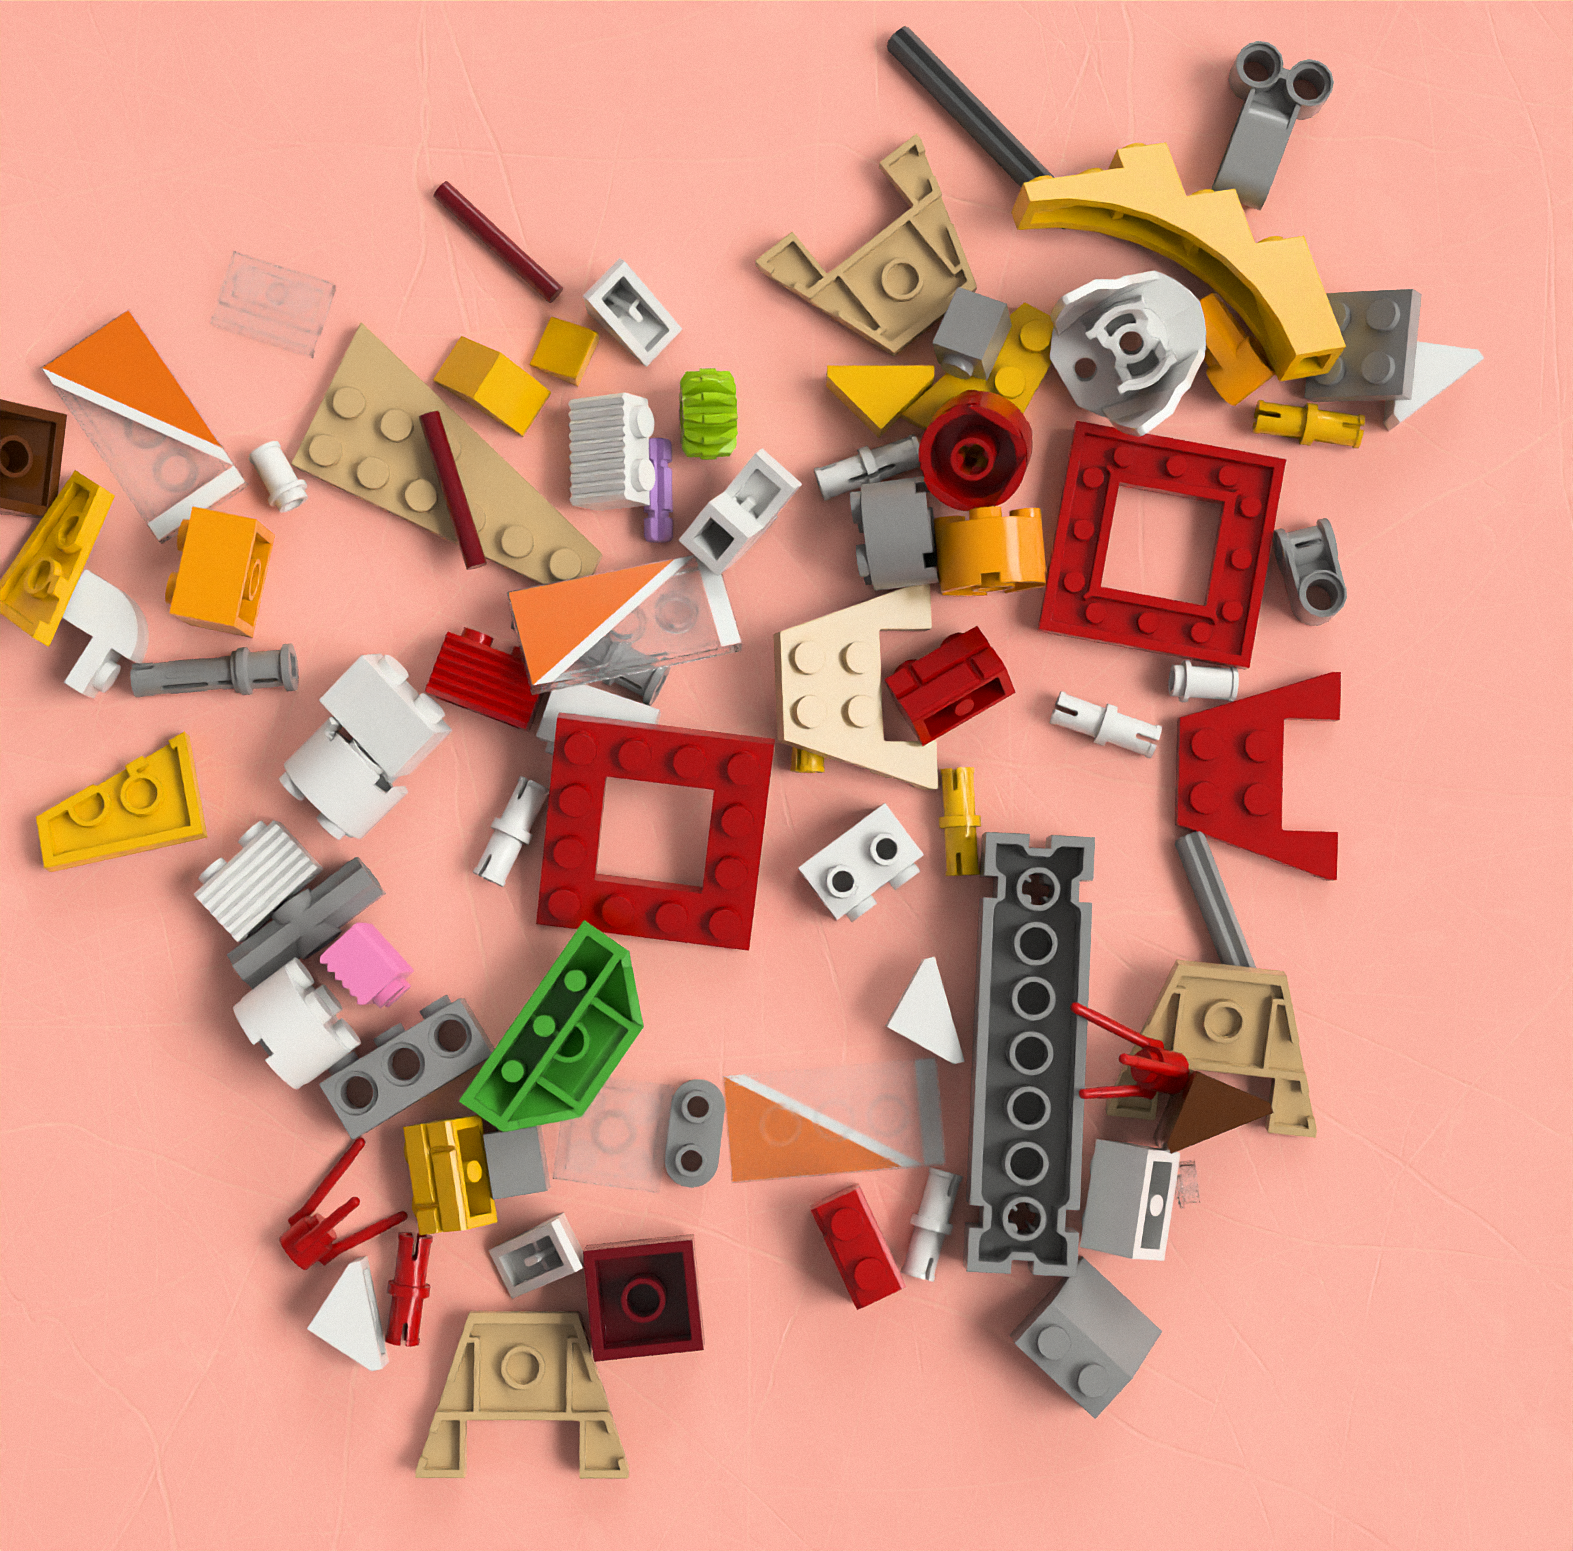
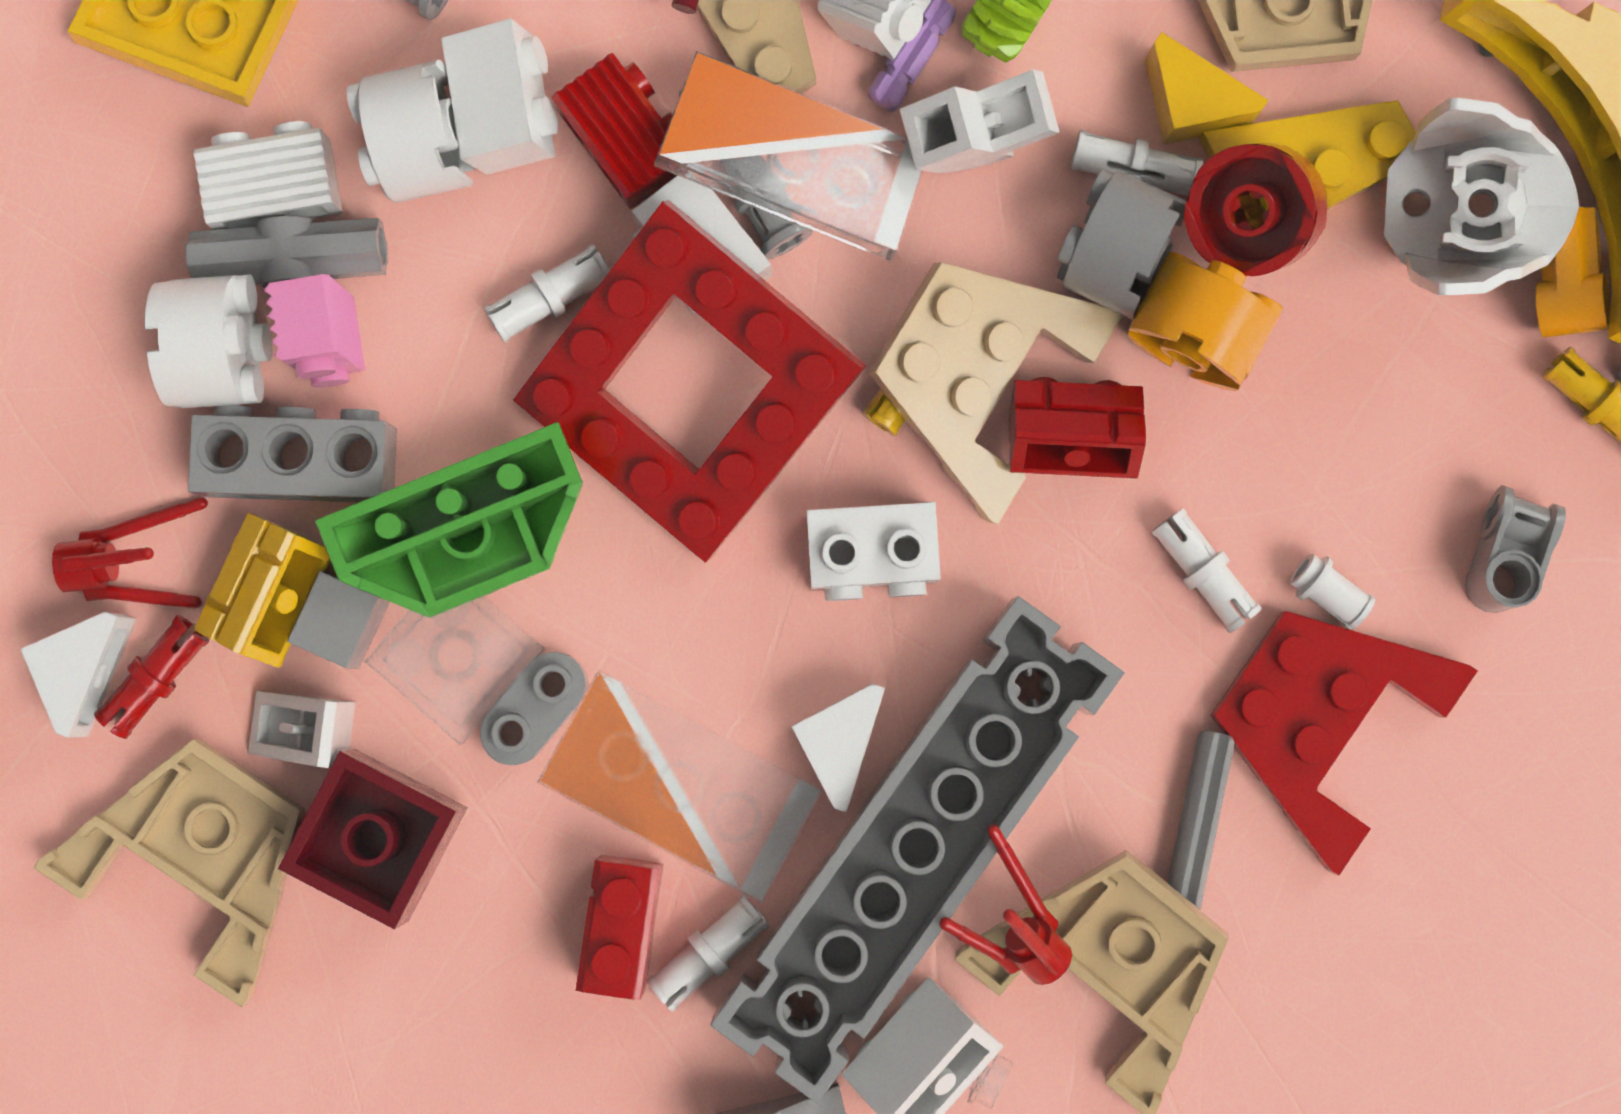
camera: 35 degrees right, 0 degrees up
light grey brick [932,287,1012,381] -> none
yellow pin [939,767,981,876] -> none
red plate [1037,421,1286,670] -> none
reddish brown slope [1153,1069,1274,1154] -> none

